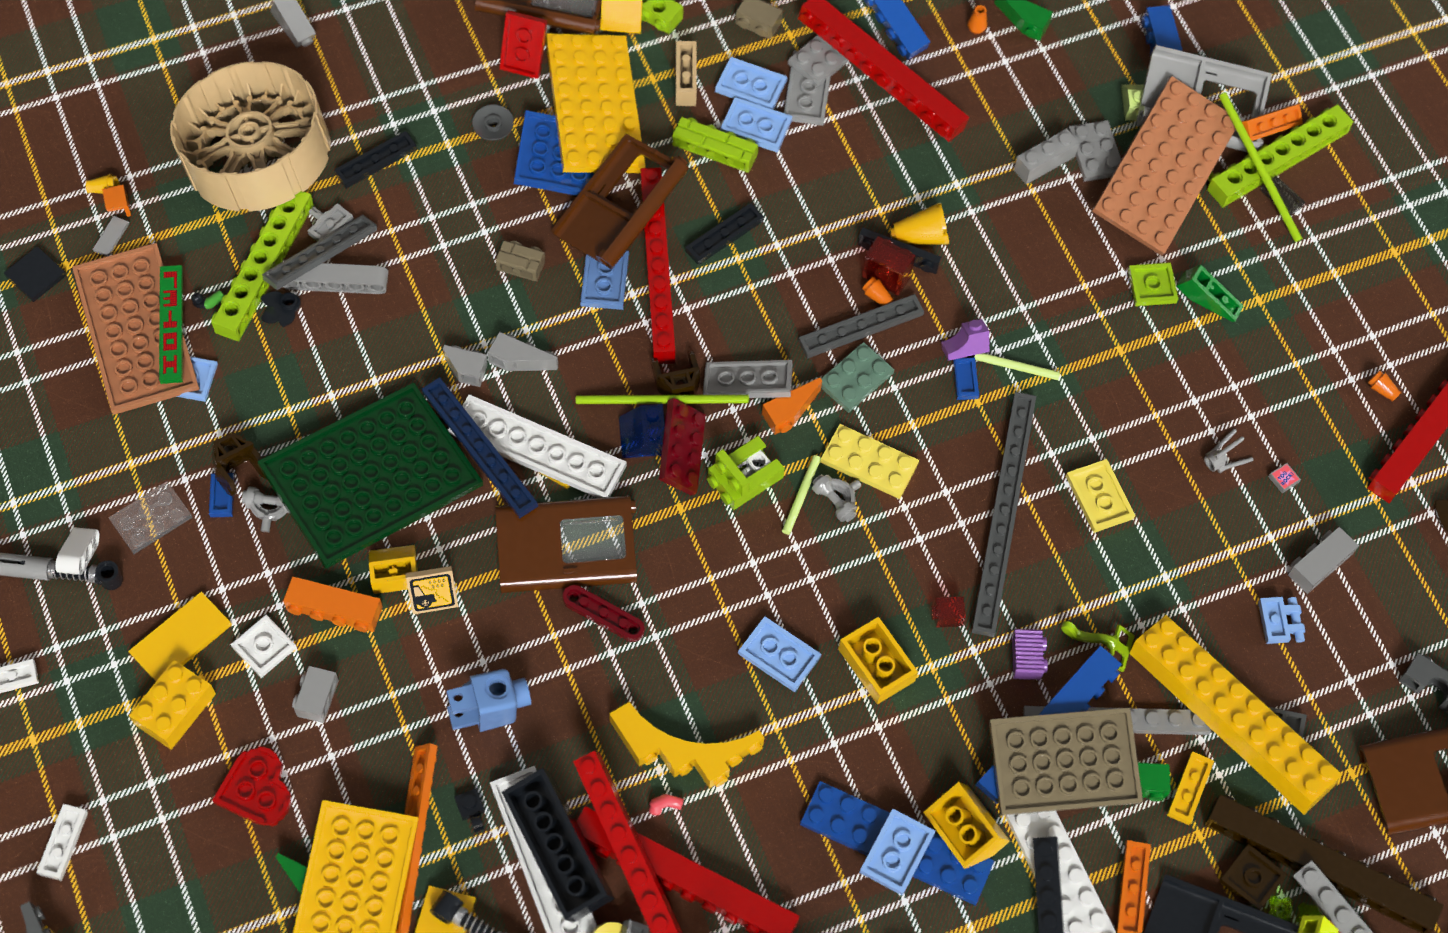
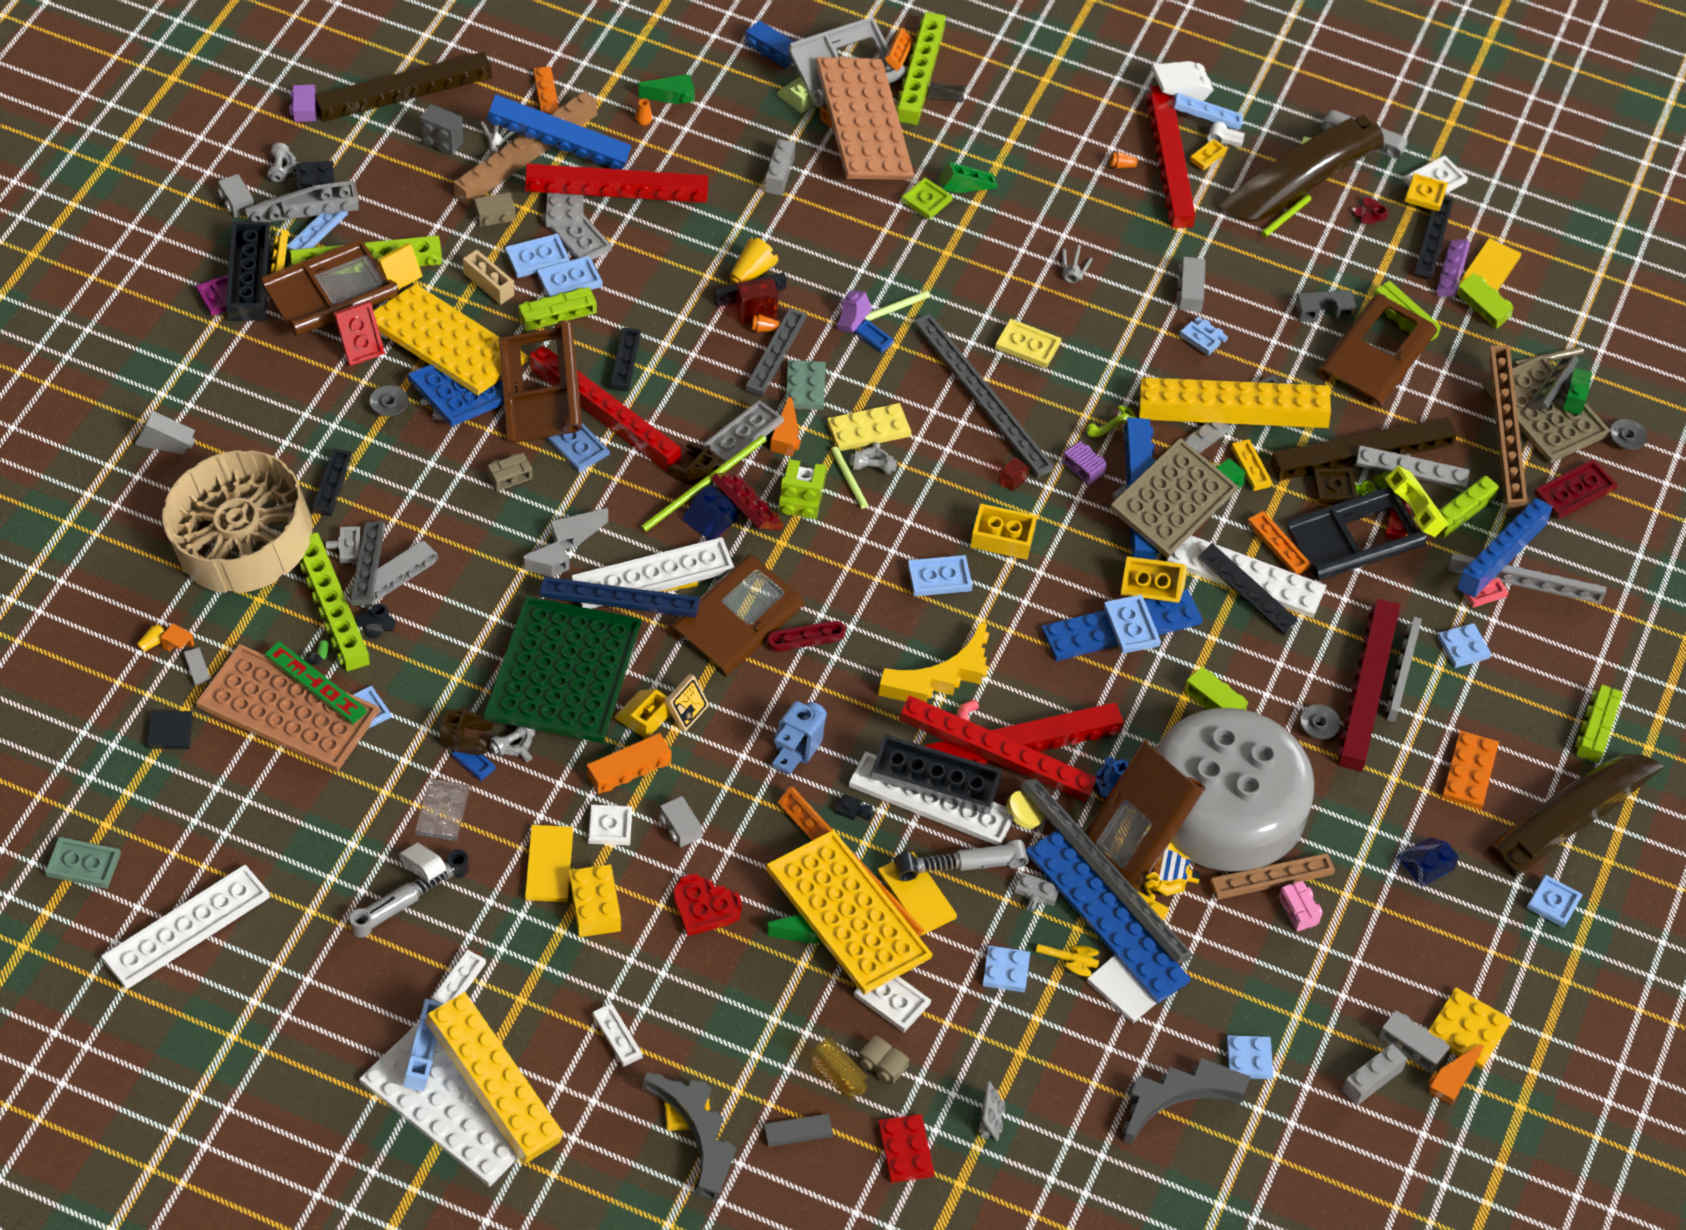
camera: 45 degrees left, 10 degrees down
light grey plate [1068,120,1121,182] -> none
lime piece [1219,92,1303,243] -> none
tile [1268,463,1301,493] -> none

